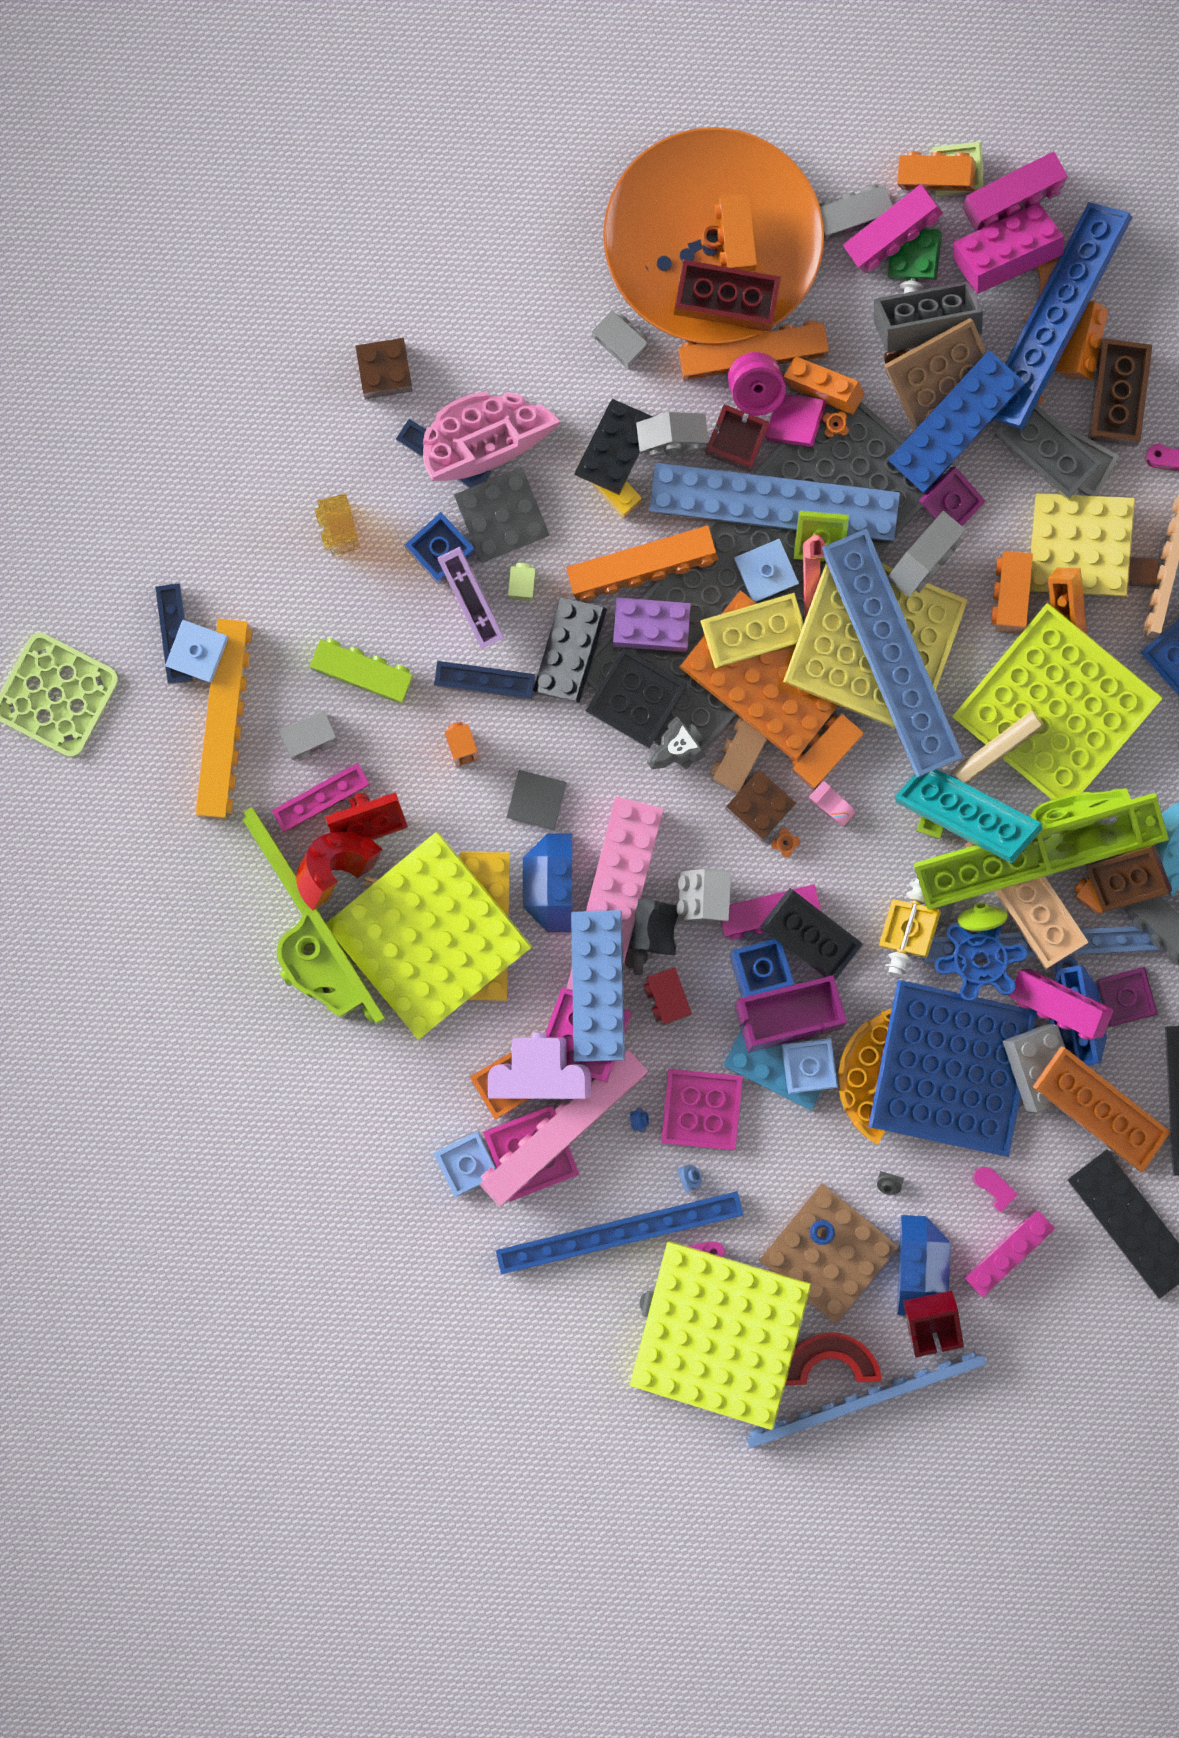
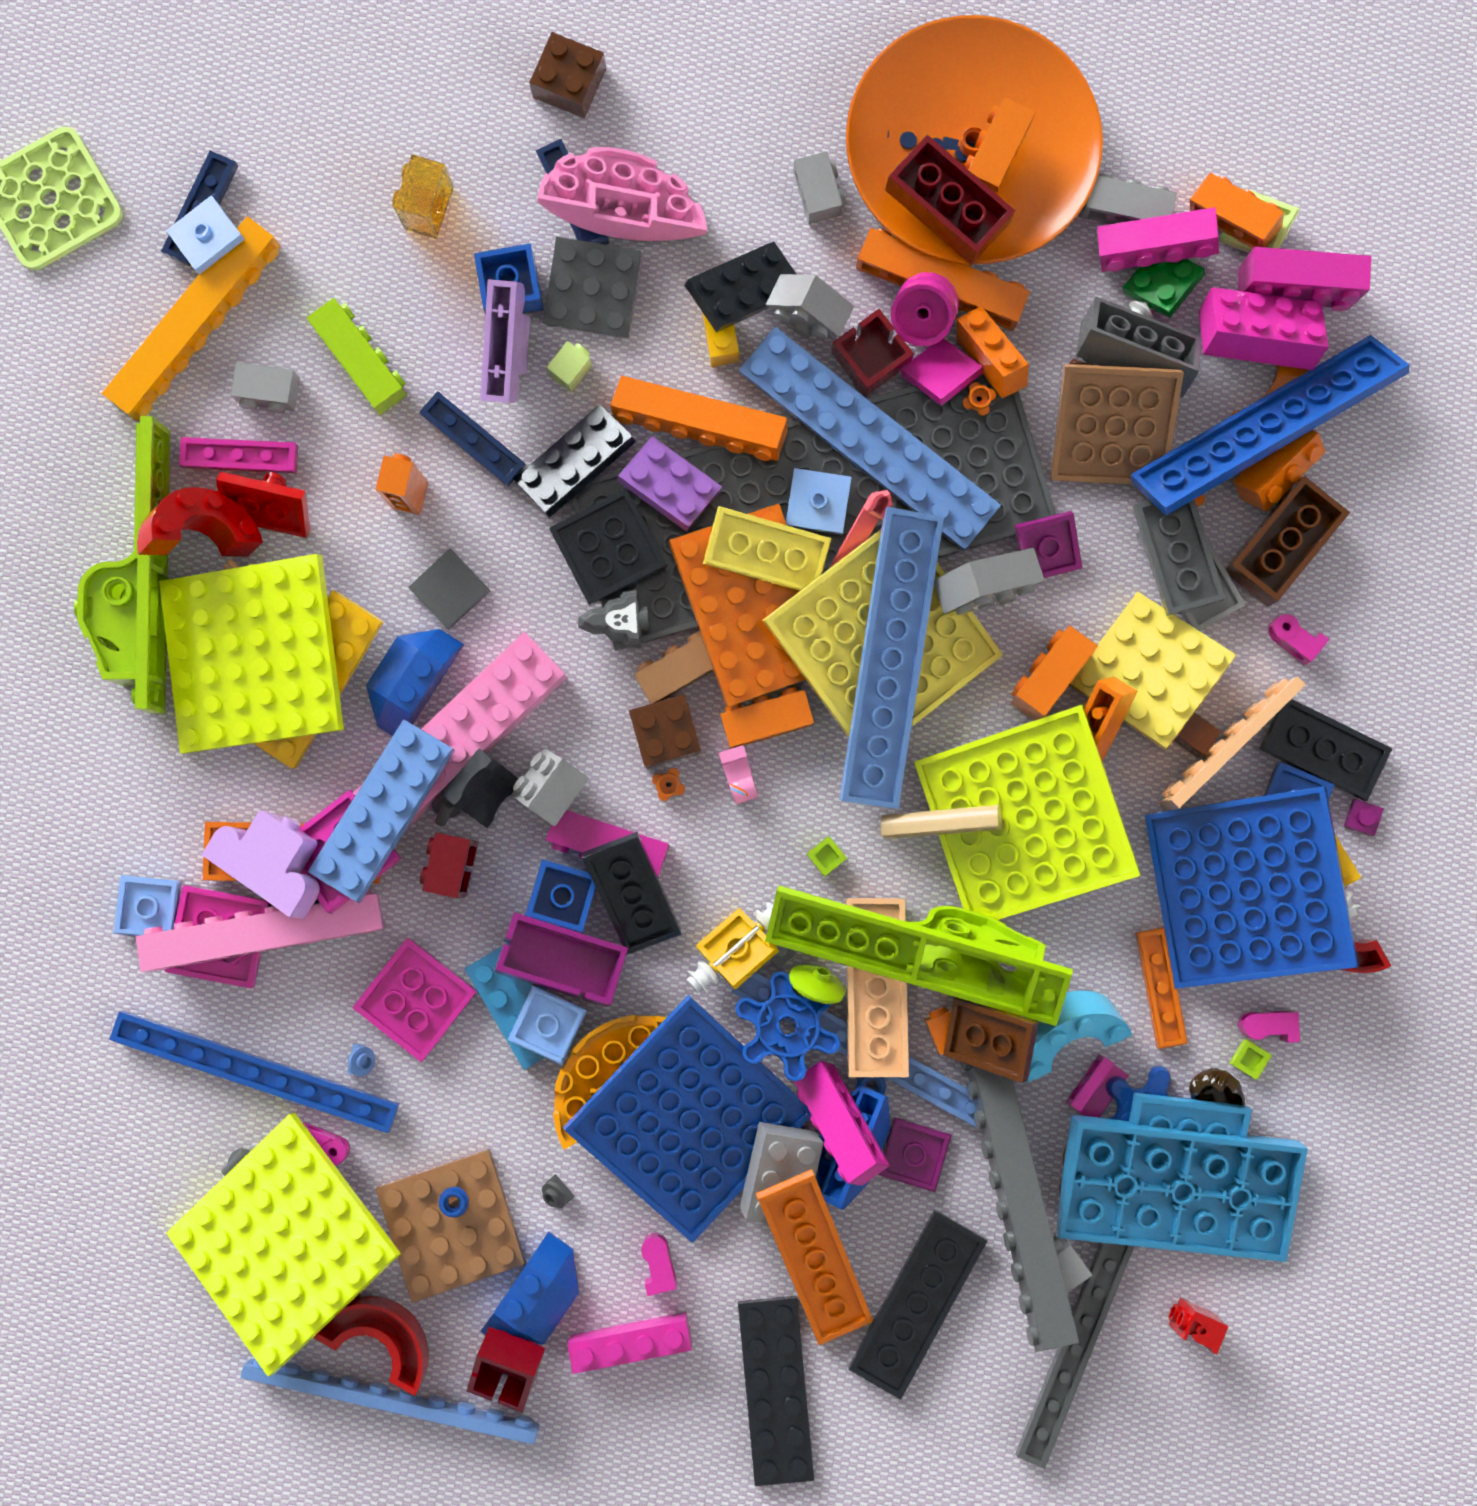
camera: 35 degrees right, 0 degrees up
blue plate [630,1107,649,1133] -> none
lime plate [794,511,849,561] -> none
blue plate [888,350,1026,494] -> none
teal plate [895,769,1043,863] -> none

